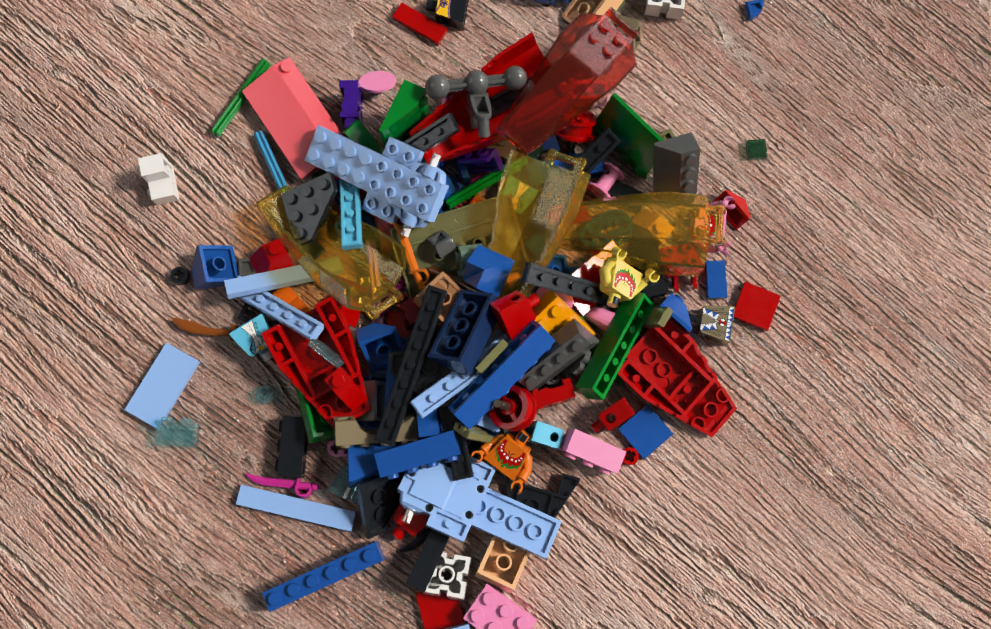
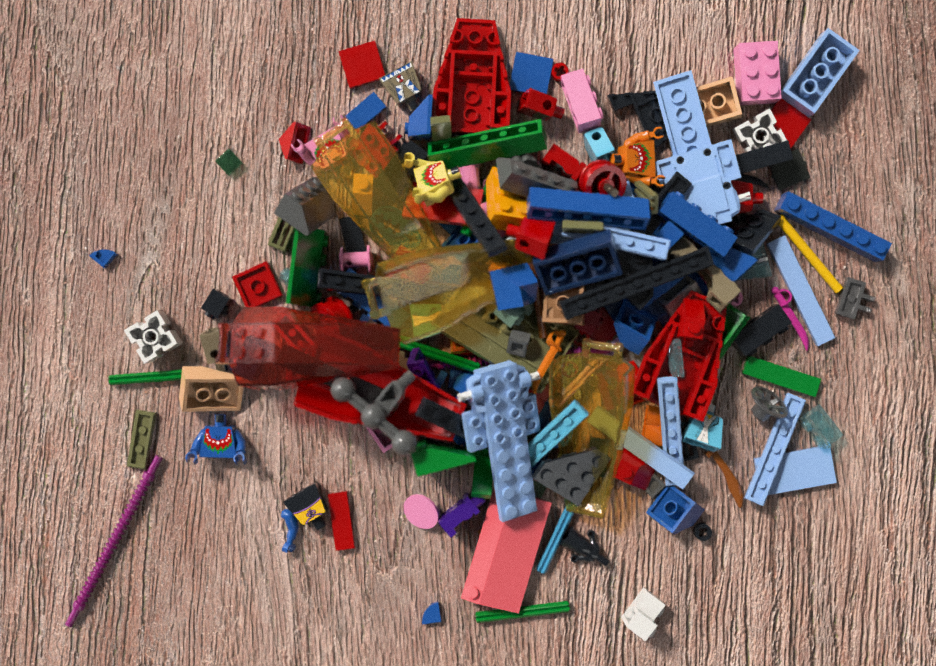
camera: 125 degrees left, 10 degrees up
clear light blue plate [255,385,275,404] -> none
none -> black brick [201,289,233,320]
none -> red tile [232,261,283,312]
none -> blue tile [422,601,441,625]
none -> black piece [560,526,610,567]
none -> green tile [742,356,821,397]
none -> light blue tile [744,393,806,506]
none -> flat silver wheel [751,386,788,421]
none -> pearl dark grey piece [769,149,811,191]
none -> yellow piece [778,214,843,293]
none -> flat silver hinge [834,277,876,319]

